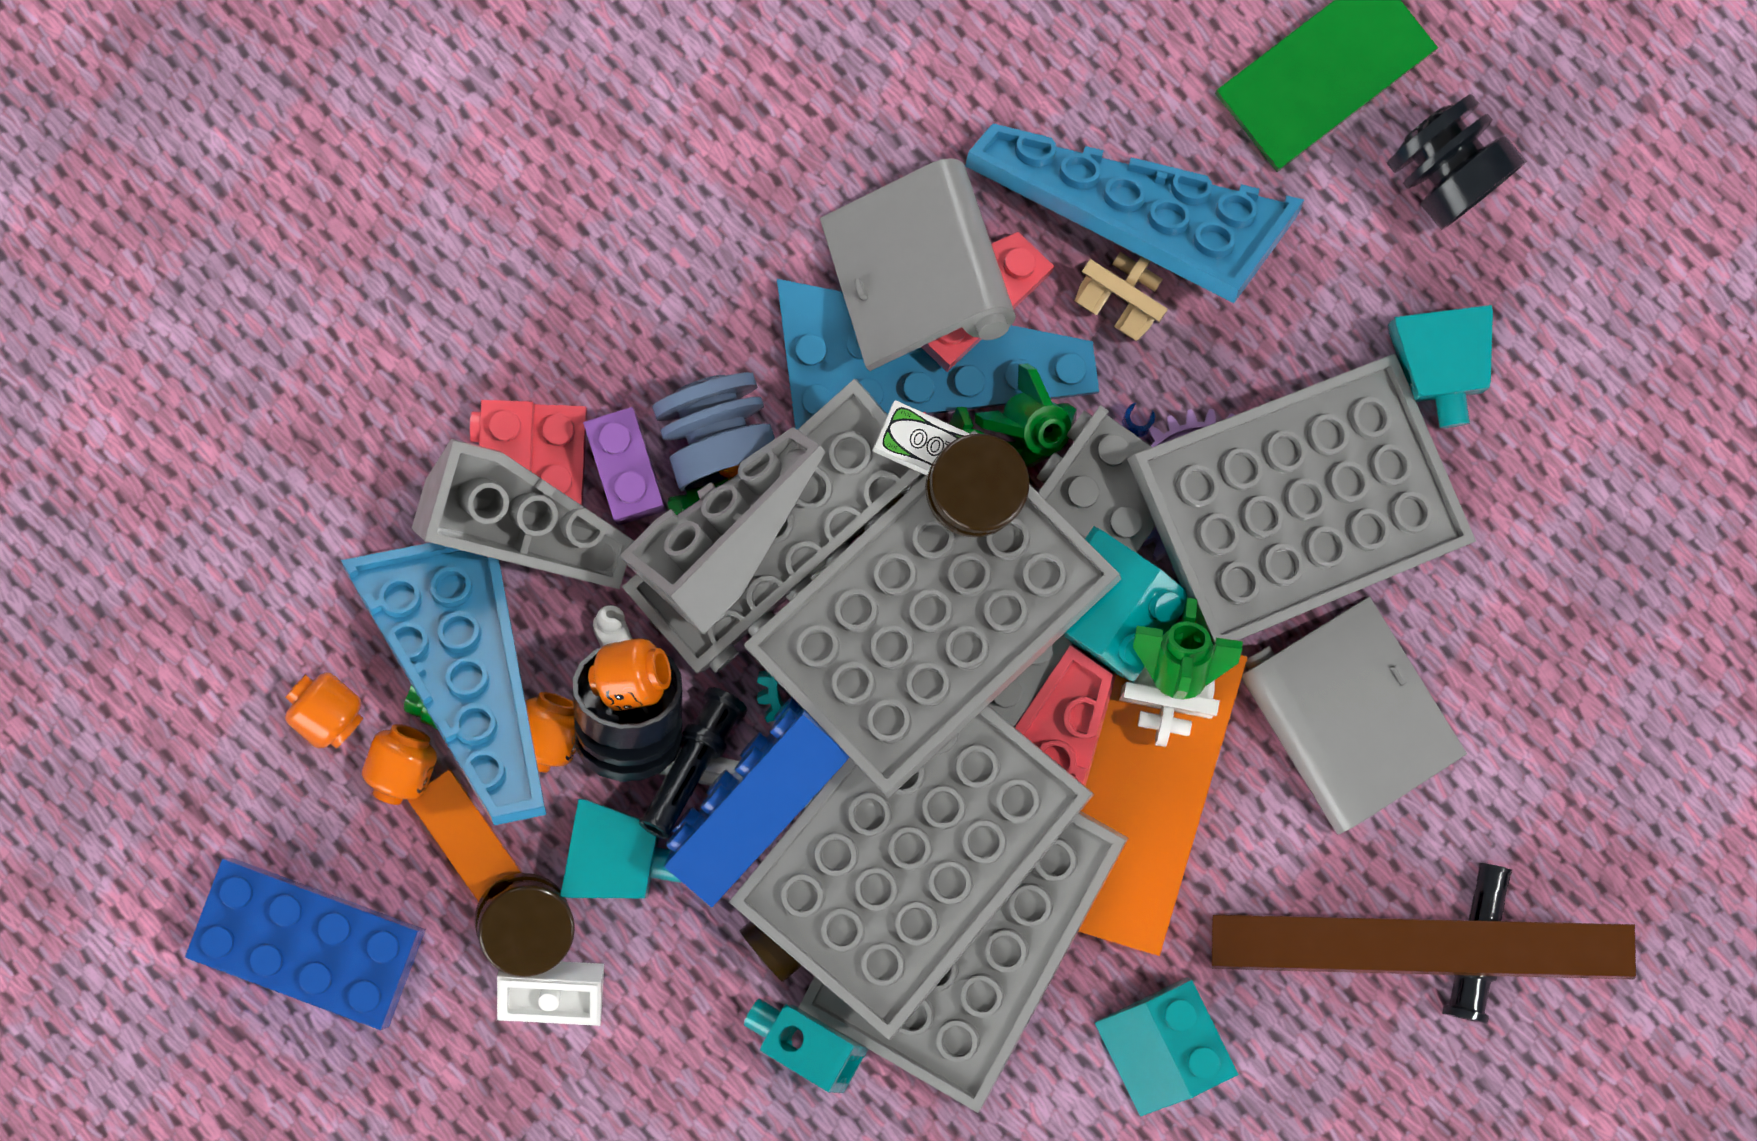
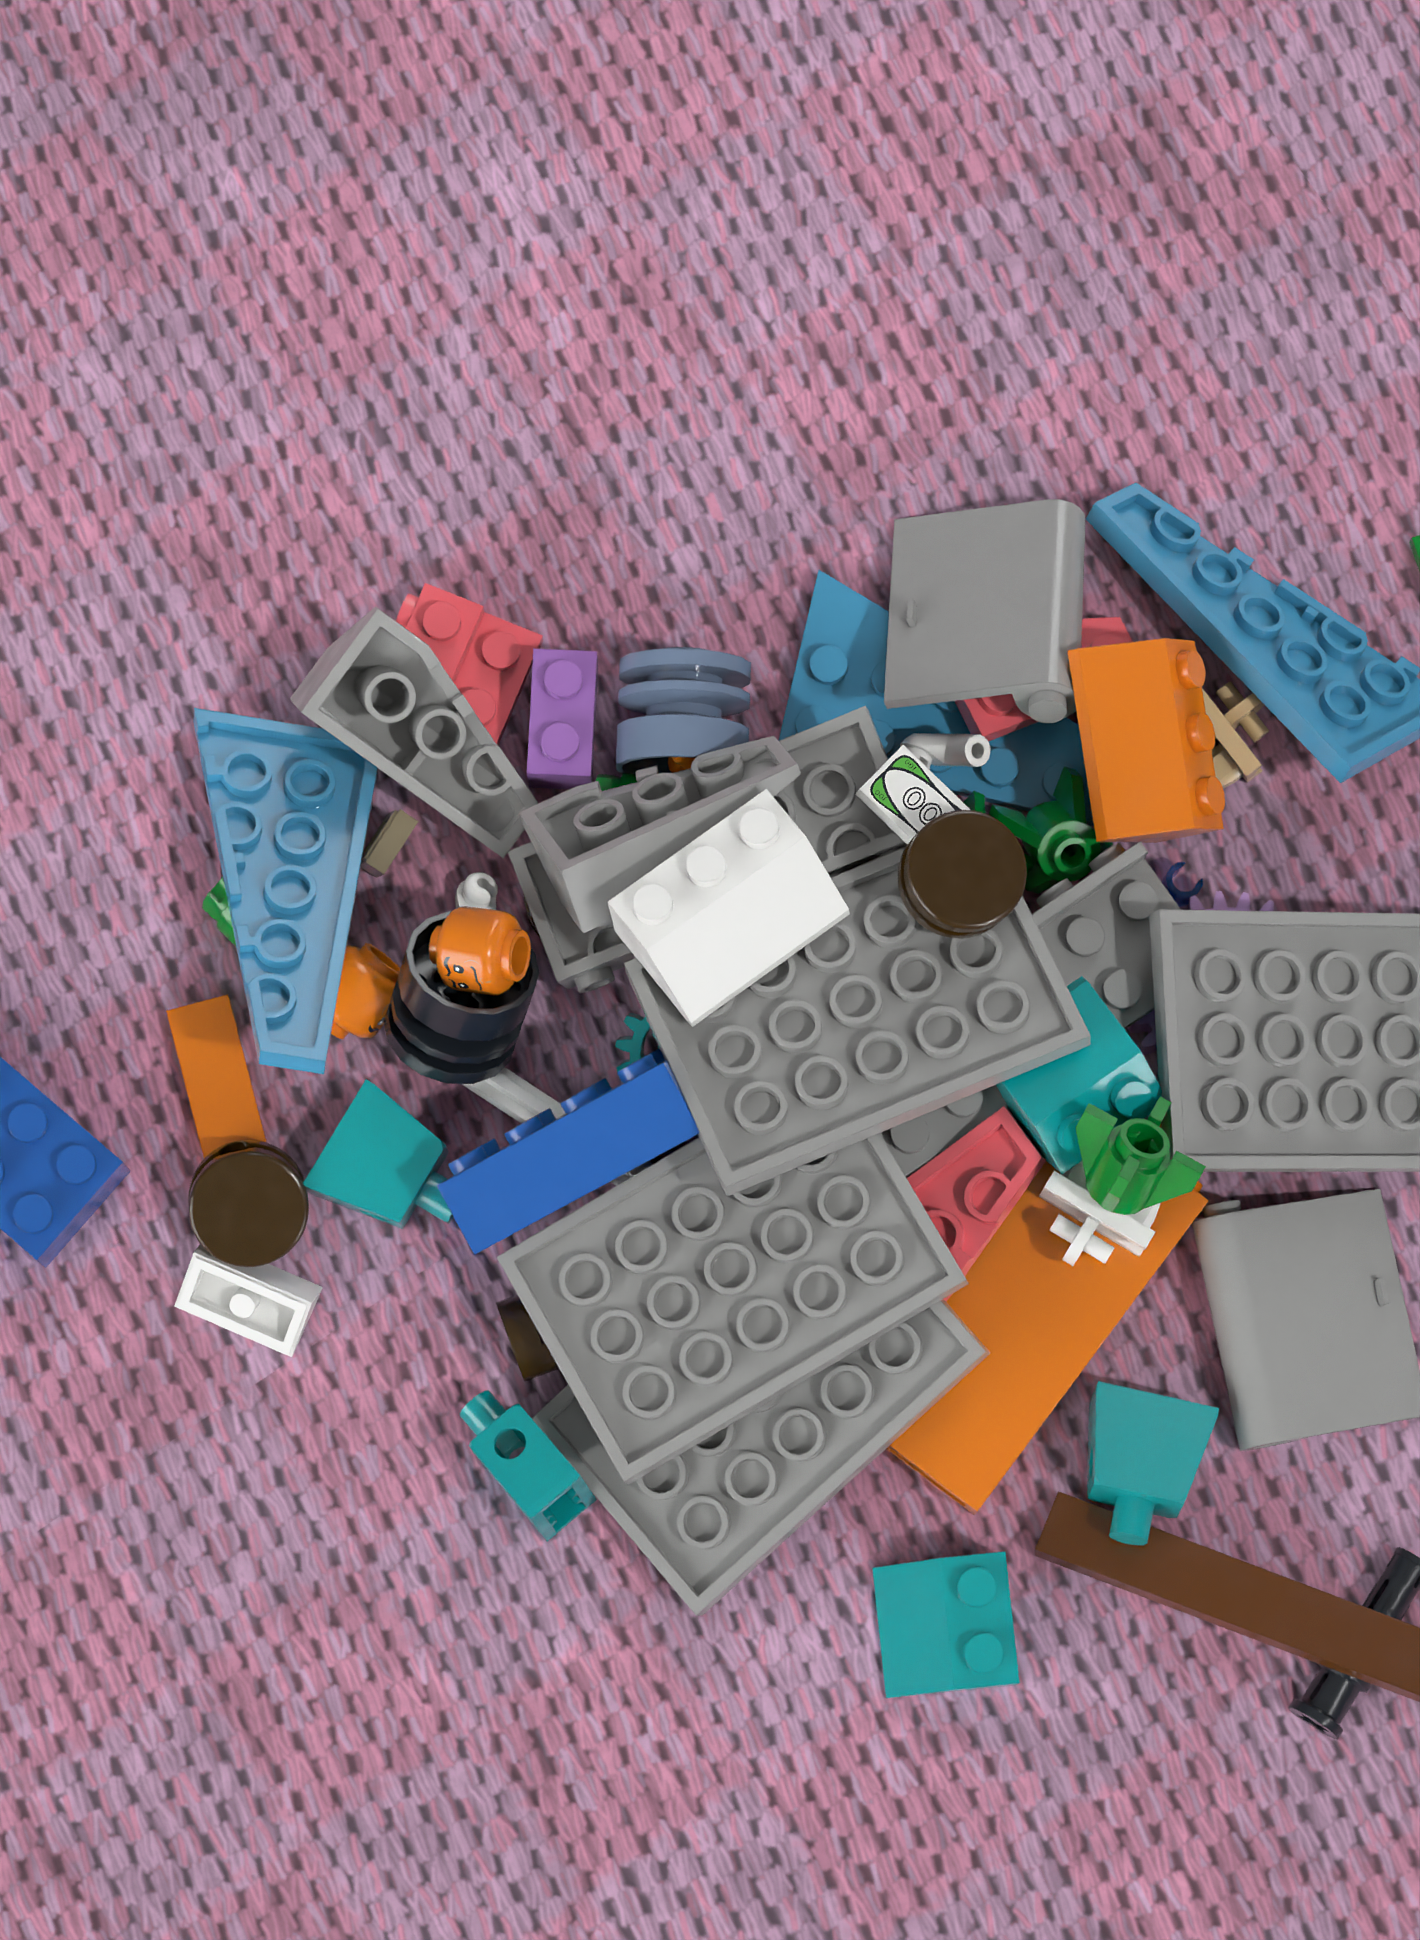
camera: 20 degrees right, 5 degrees down
orange head [285,672,363,749] -> none
orange head [362,724,437,805] -> none
black pin [639,687,748,839] -> none
none -> dark tan tile [361,809,419,878]
none -> white slope [608,789,850,1027]
none -> white arm [900,733,990,770]
none -> orange slope [1067,638,1225,843]
none -> teal torso [1087,1381,1219,1545]

